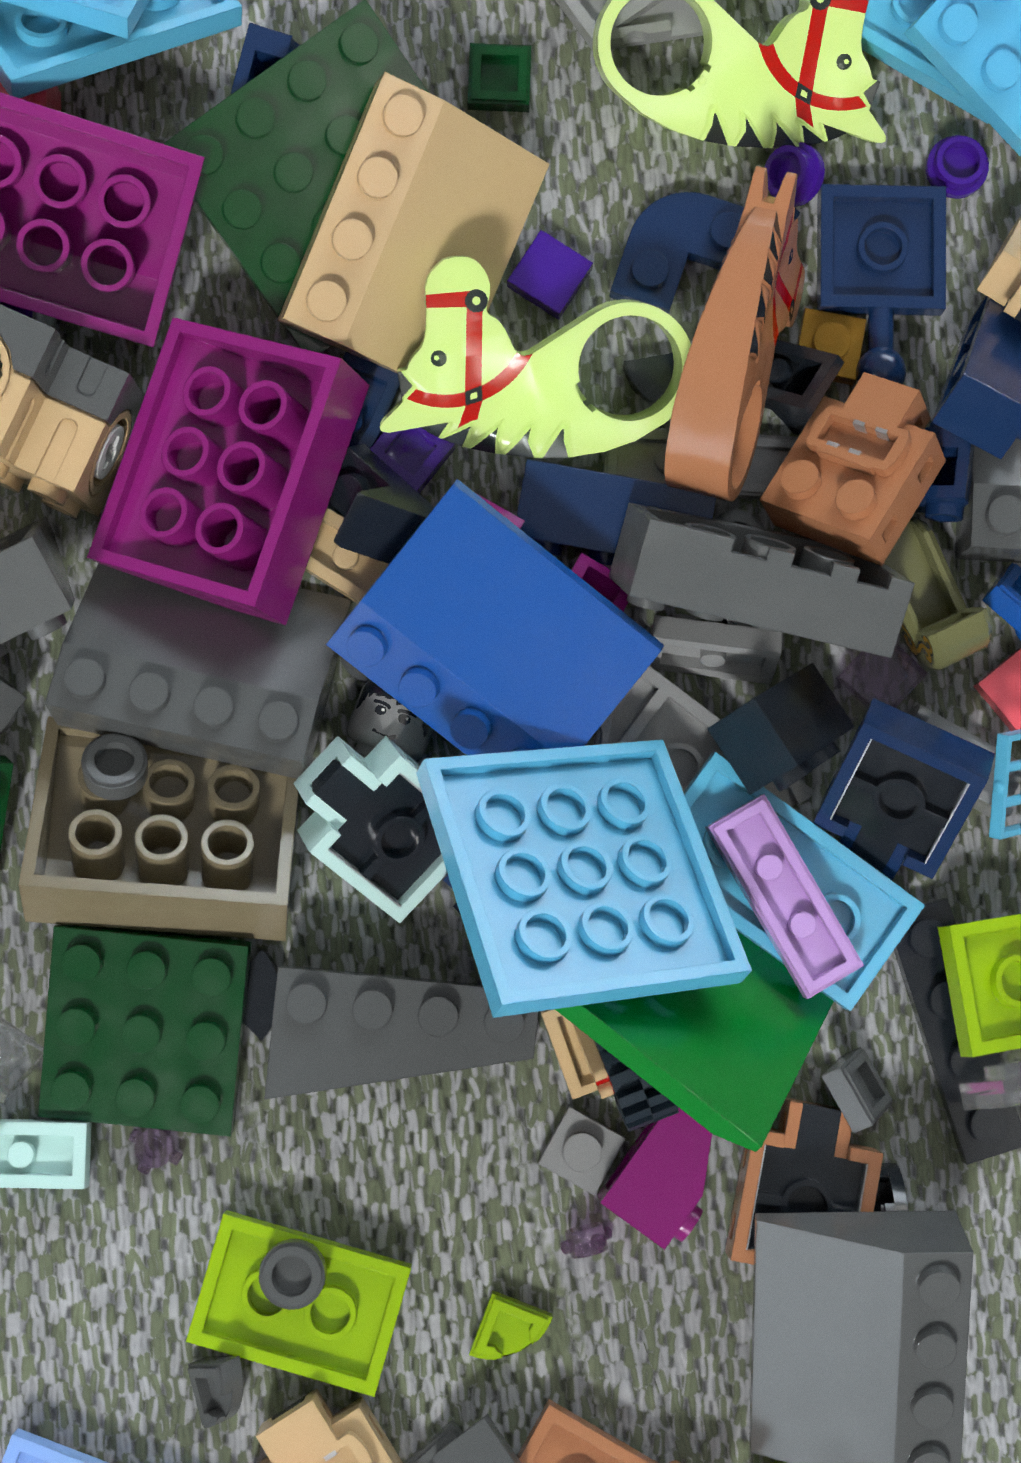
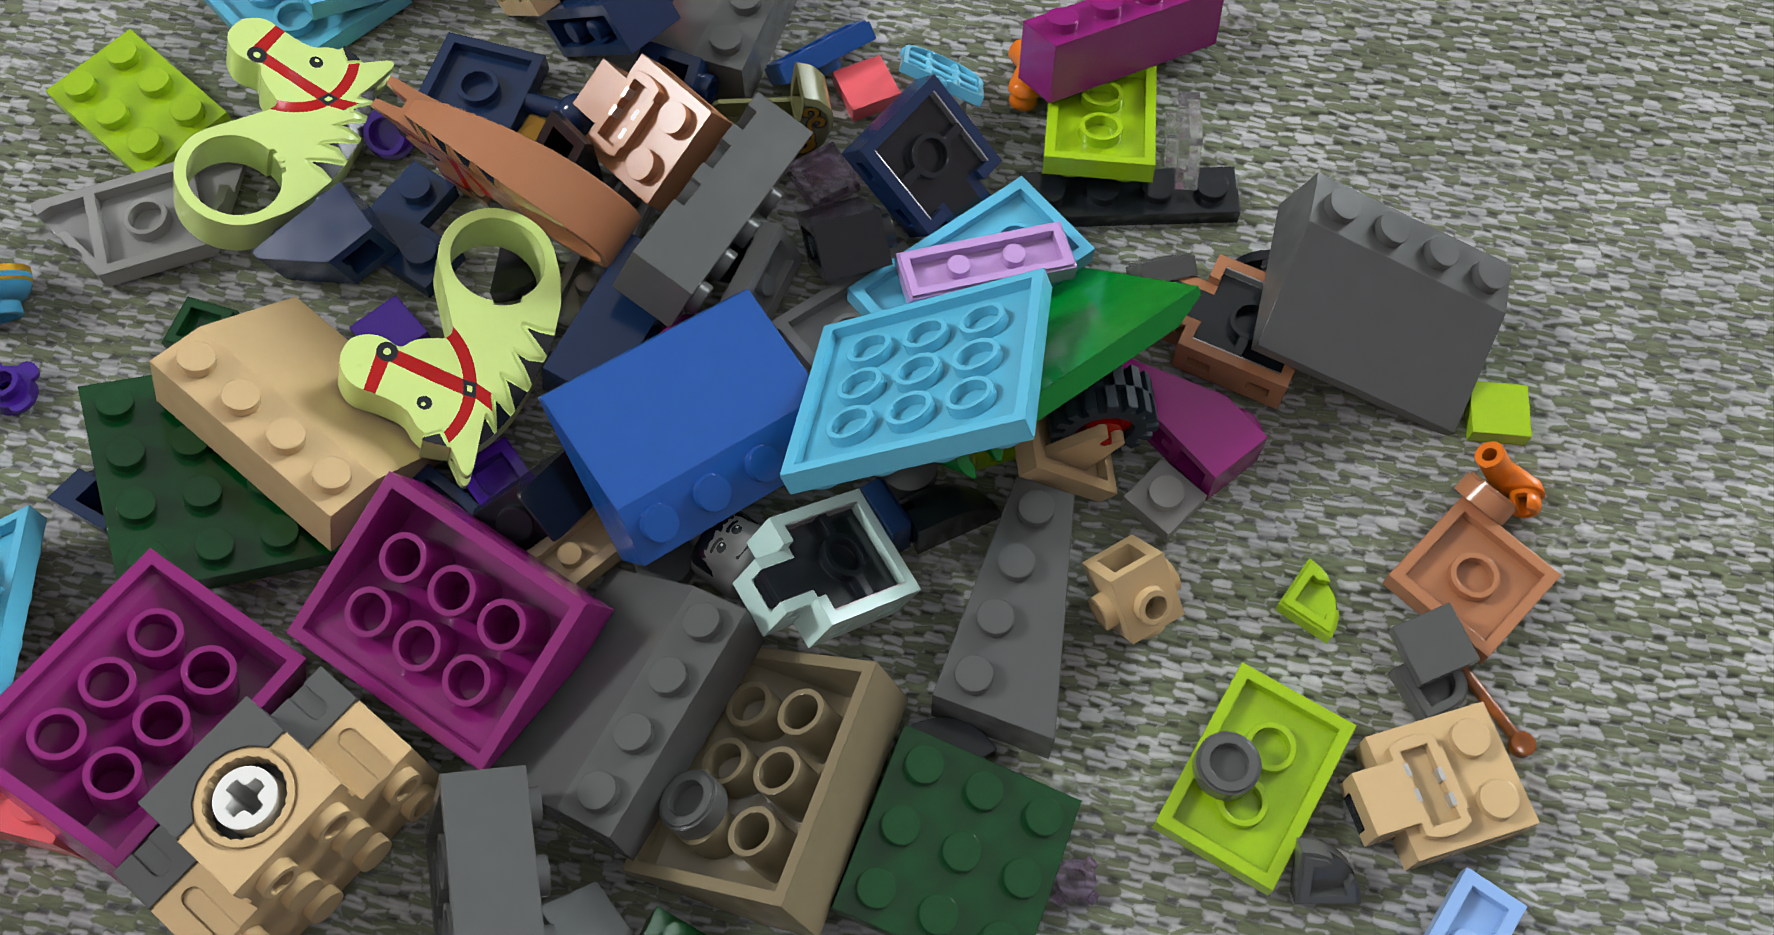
camera: 70 degrees left, 20 degrees down
clear purple piece [560,1222,612,1259] -> none
dark purple plate [925,135,989,199] -> none
none -> dark blue slope [252,181,400,284]
none -> tan brick [1081,534,1185,644]

